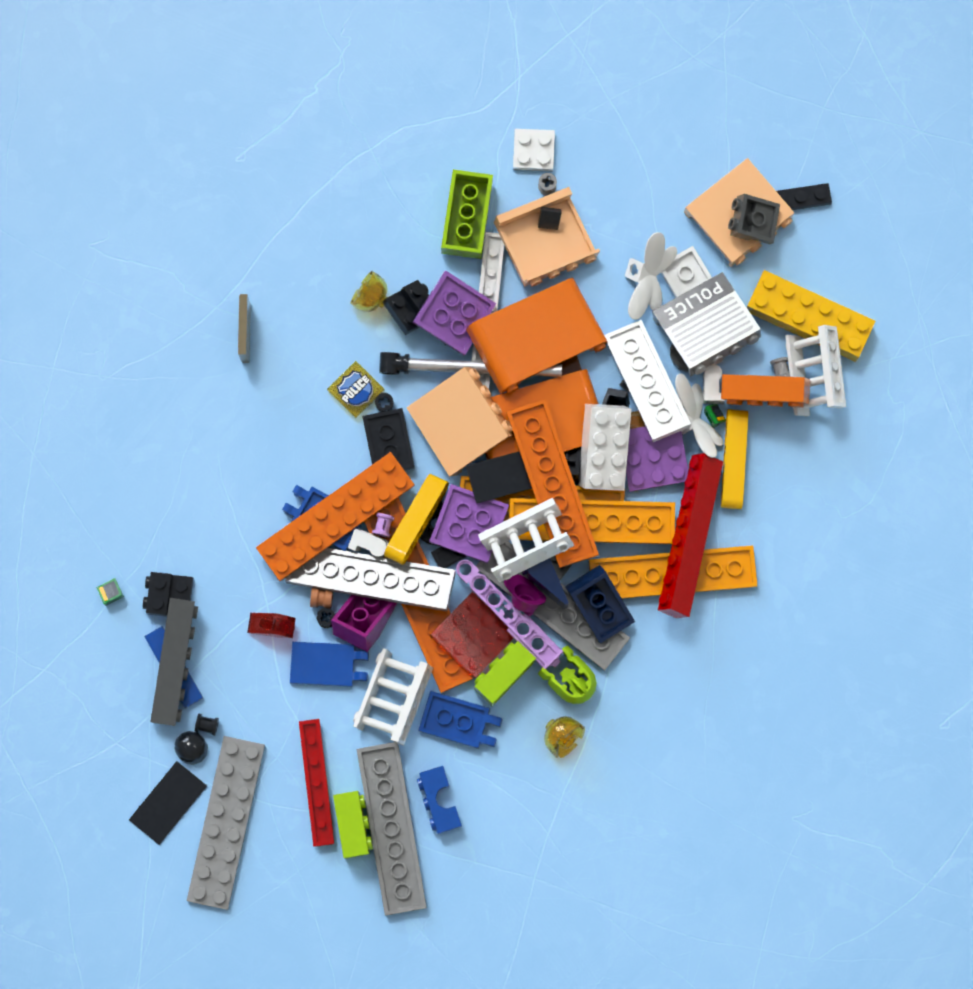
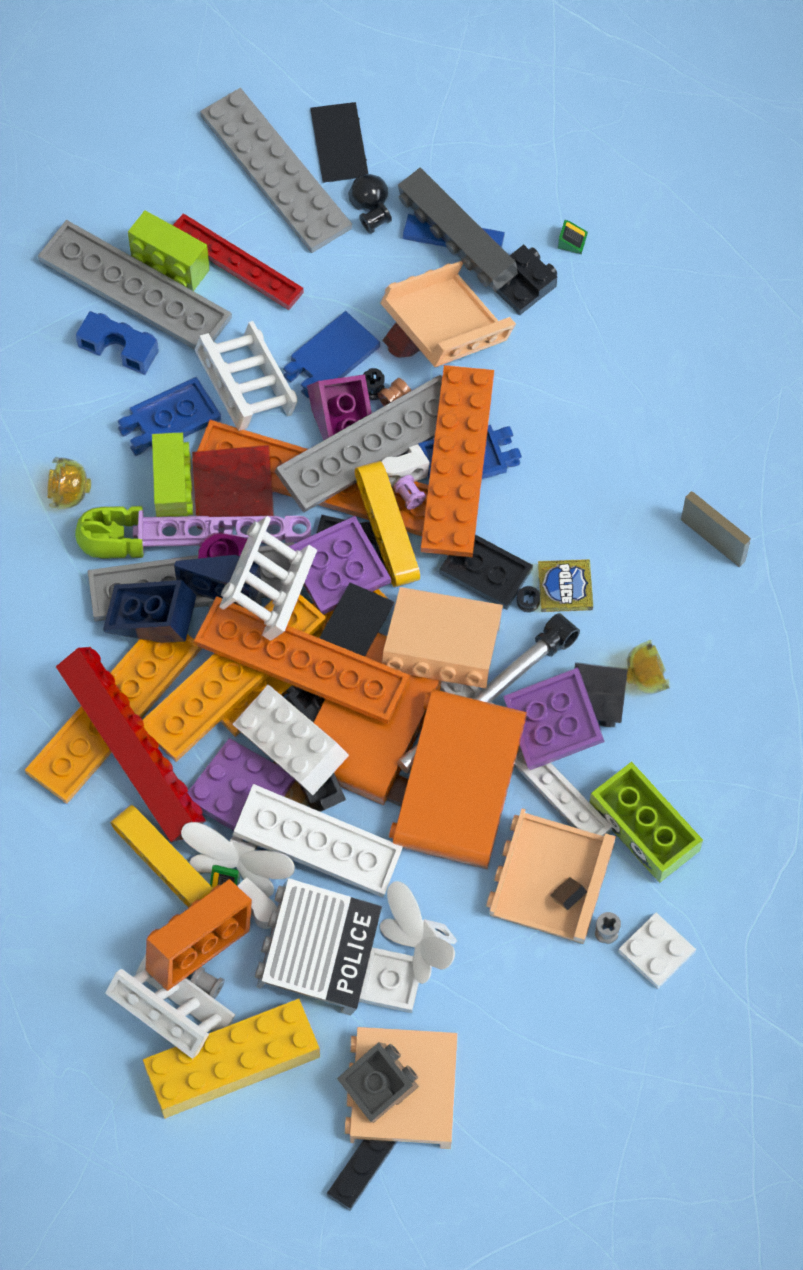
camera: 135 degrees right, 15 degrees down
none -> light nougat panel [380,261,516,367]

